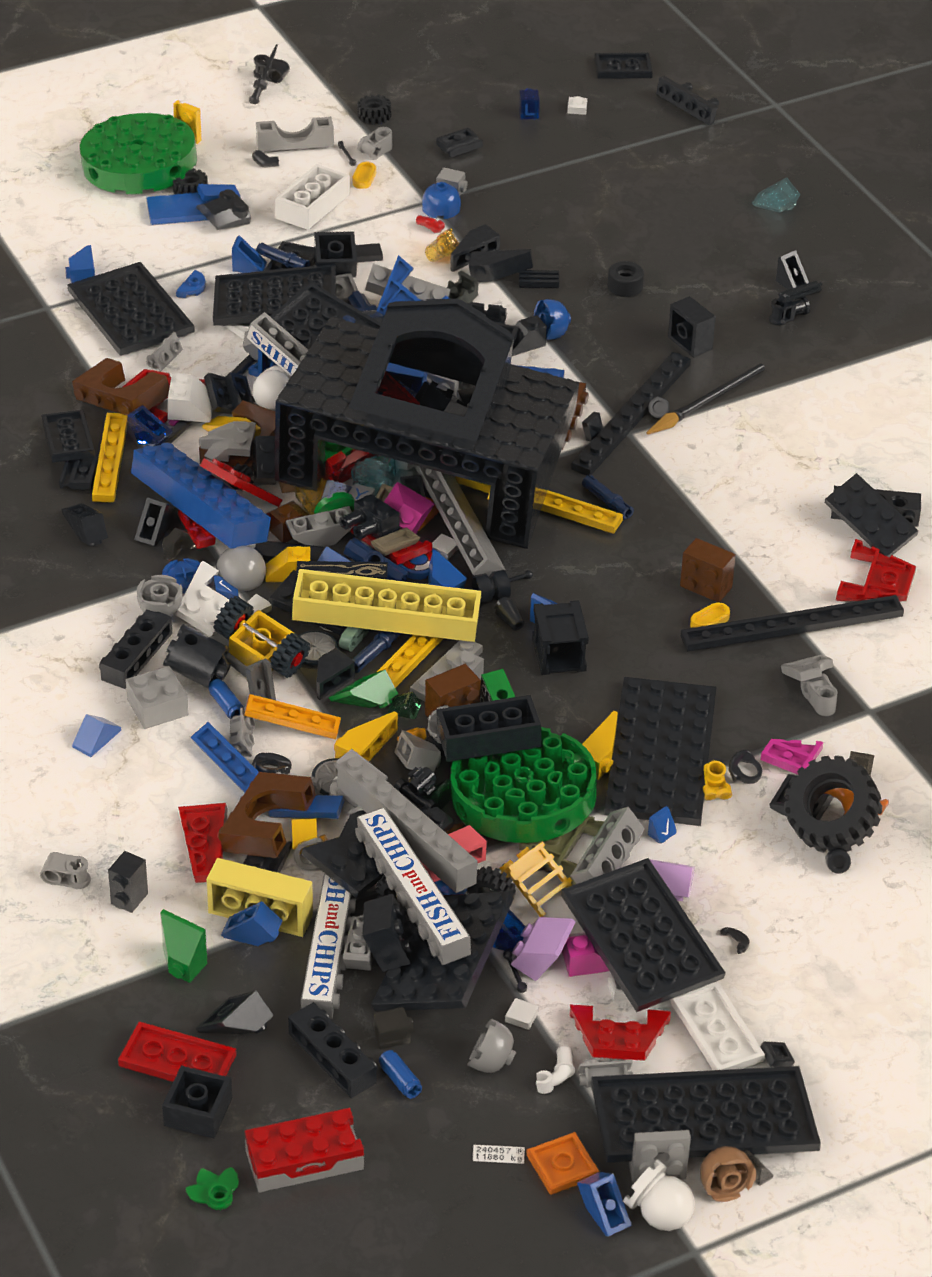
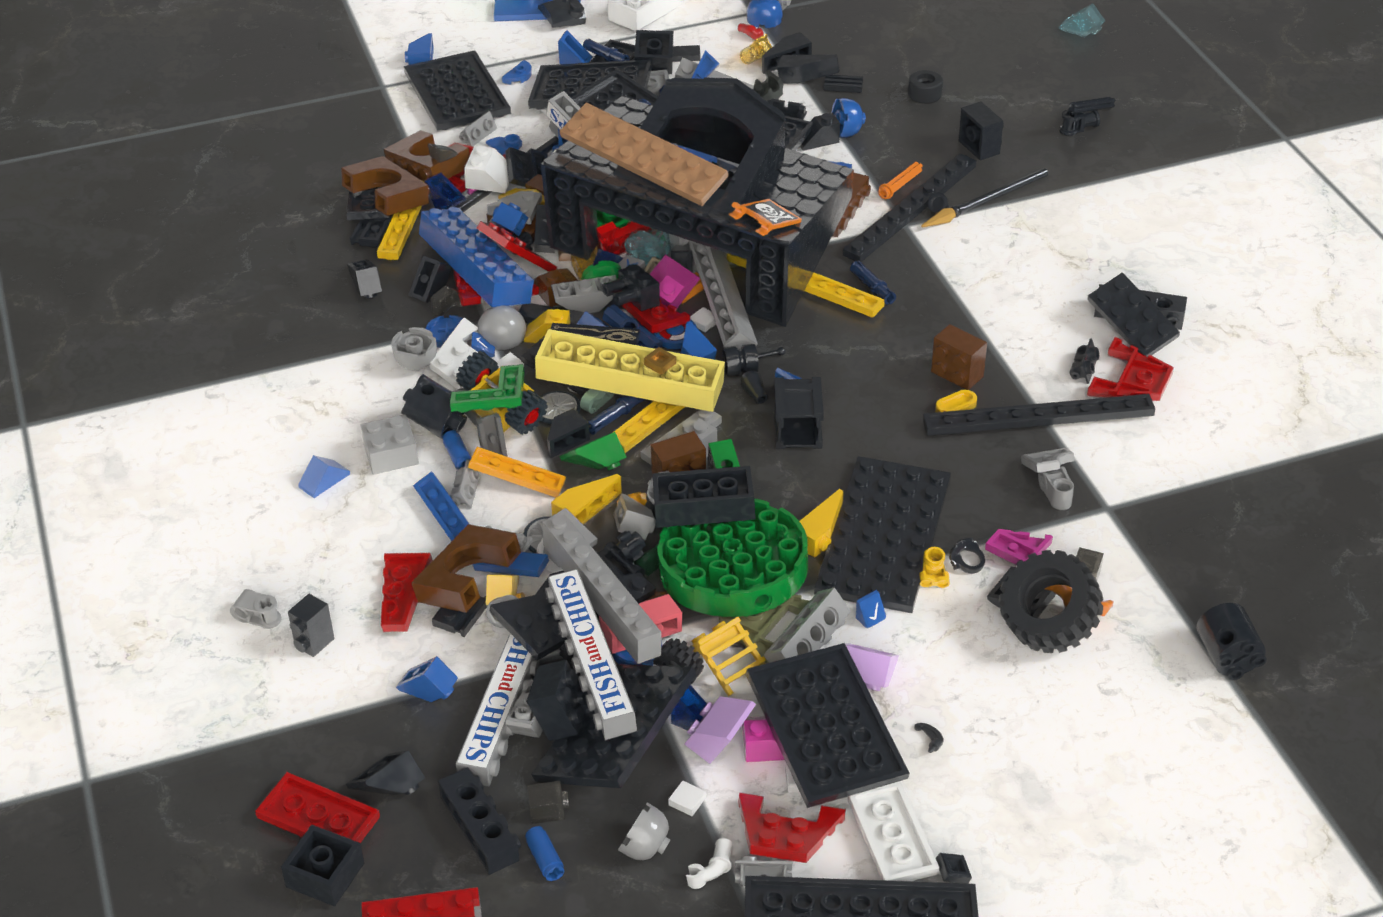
camera: 10 degrees right, 0 degrees up
black brick [99,609,173,689] -> none
green slope [160,909,207,983] -> none
light yellow brick [207,858,313,937] -> none
black piece [252,752,292,774] -> none
dark tan tile [371,527,420,556] -> none
clear green slope [388,692,421,719] -> none
black hinge [503,950,527,993] -> none
black tile [582,412,603,441] -> none
black slope [776,250,809,290] -> none
black tile [825,848,851,874] -> none
none -> reddish brown arch [341,156,430,216]
none -> clear smoke slope [428,143,458,162]
none -> green plate [450,364,524,413]
none -> blue plate [486,134,522,156]
none -> blue brick [492,202,528,236]
none -> medium nougat plate [560,103,728,206]
none -> pearl gold plate [644,347,677,375]
none -> flag [729,199,802,236]
none -> orange axle [878,162,923,199]
none -> black hinge [1069,338,1099,384]

